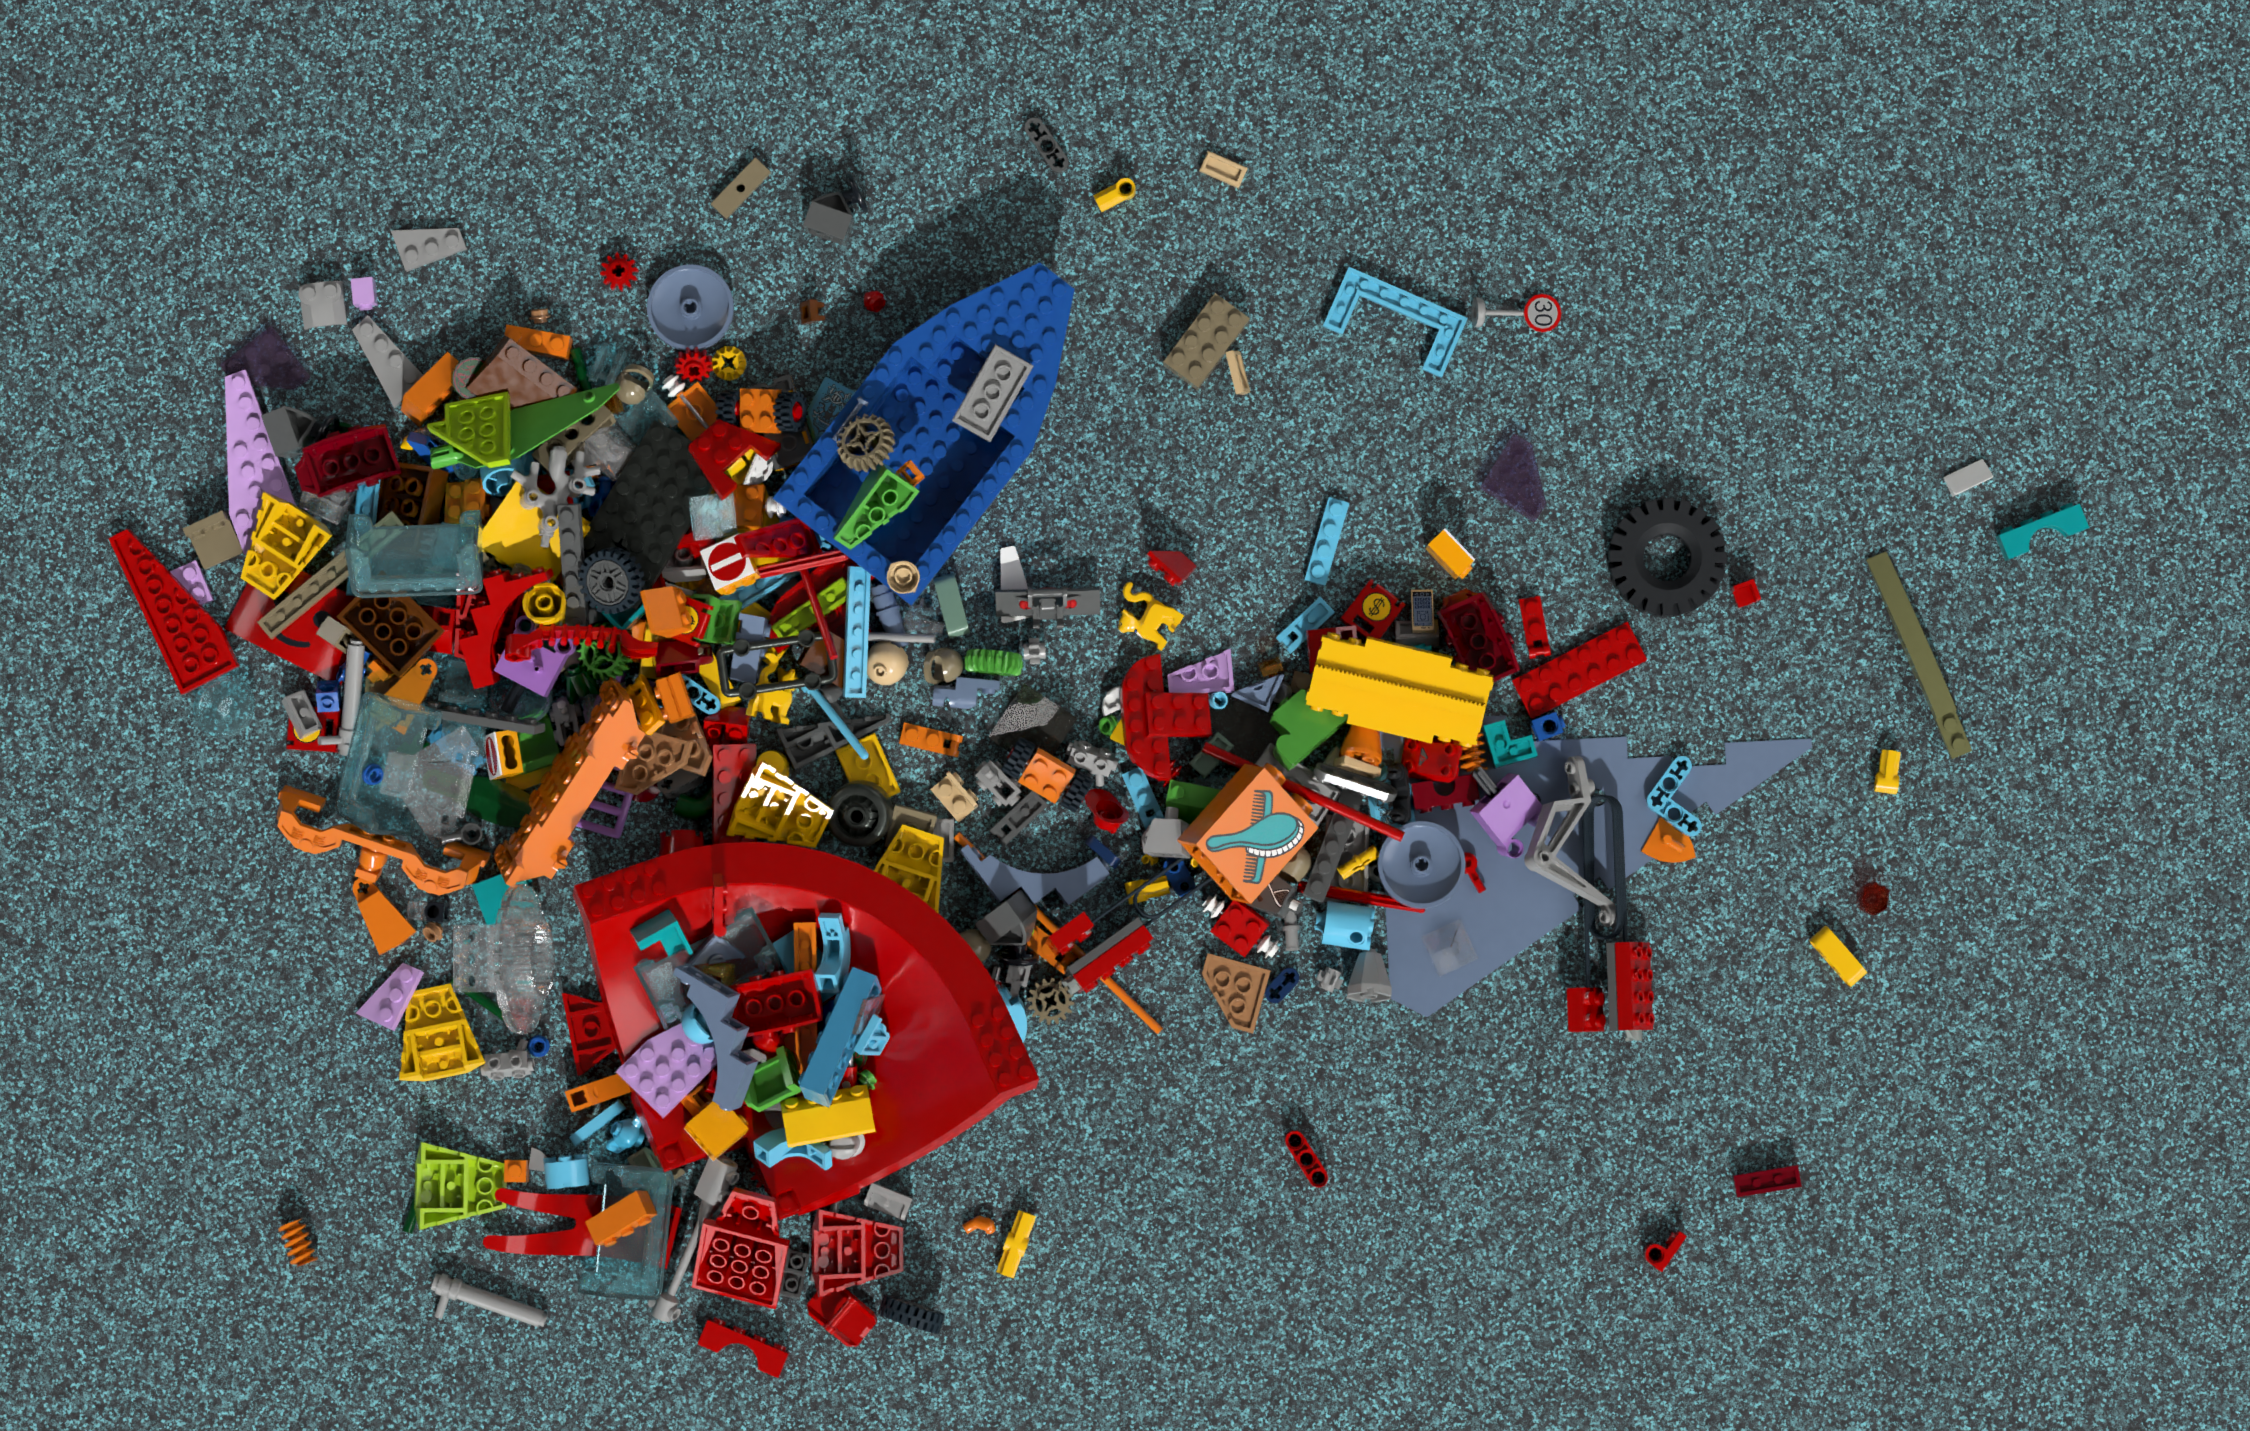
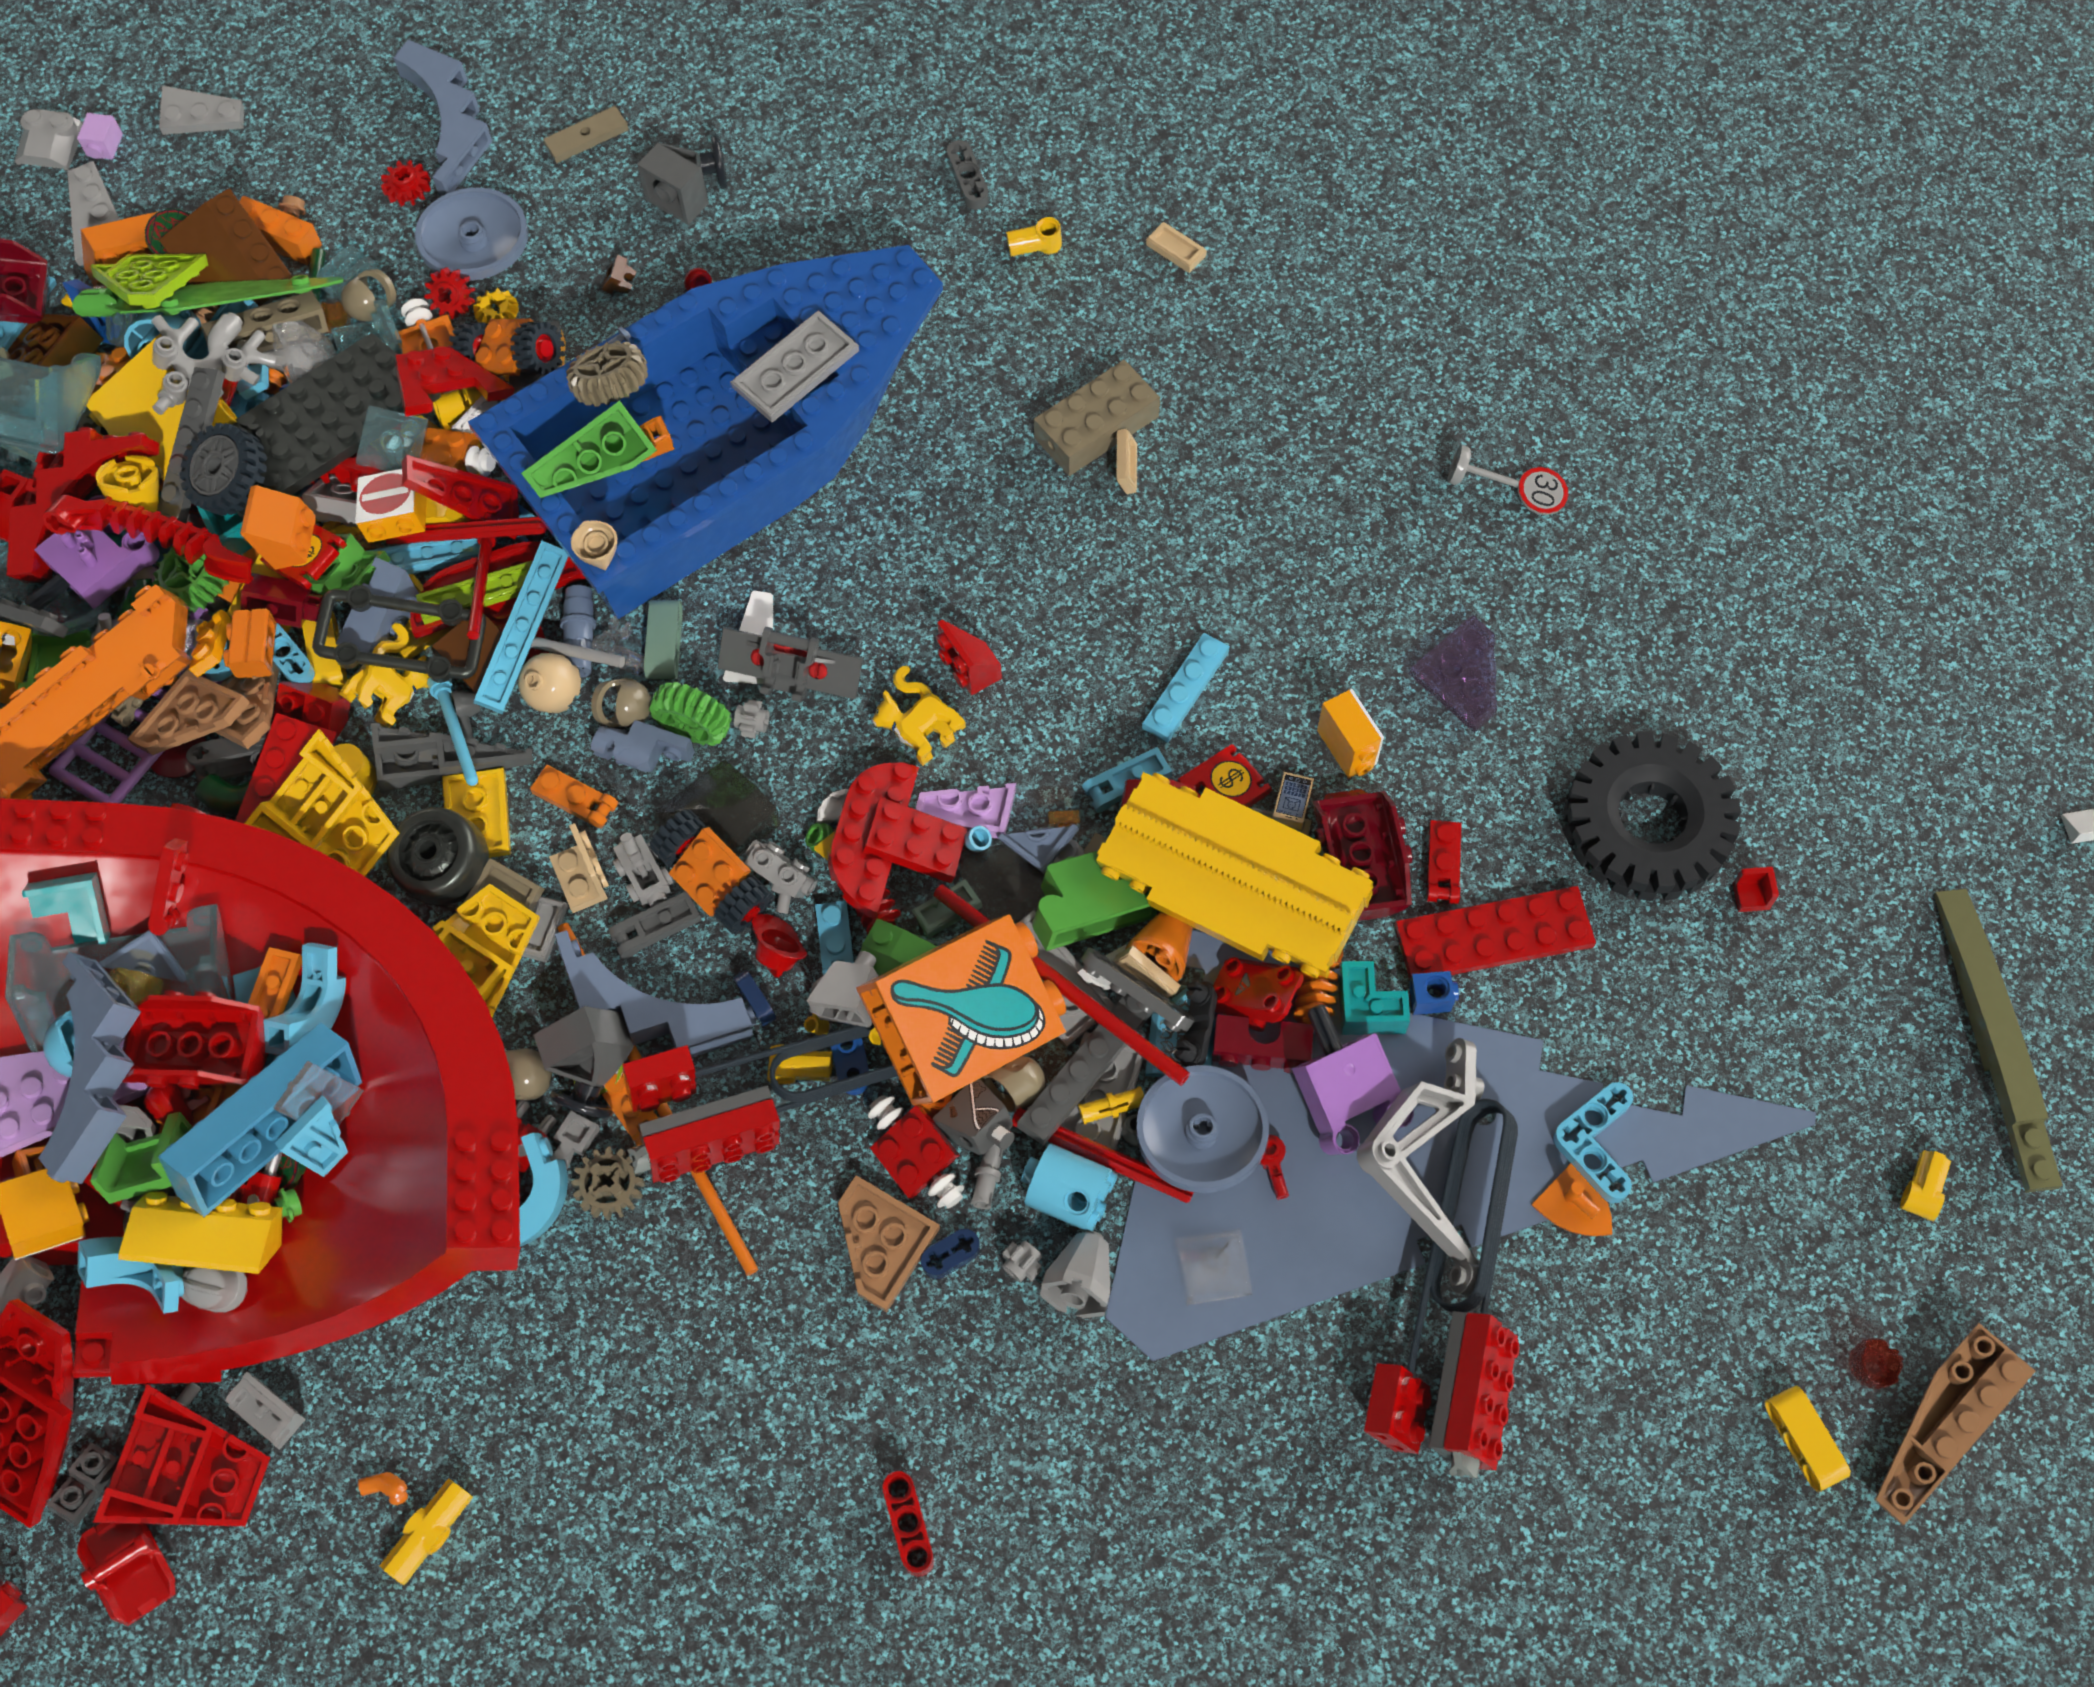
camera: 15 degrees right, 20 degrees down
black wheel [878,1294,945,1334] -> none
medium azure plate [1323,267,1468,378] -> none
none -> sand blue arch [394,40,492,196]
none -> medium nougat wedge [1874,1323,2036,1526]

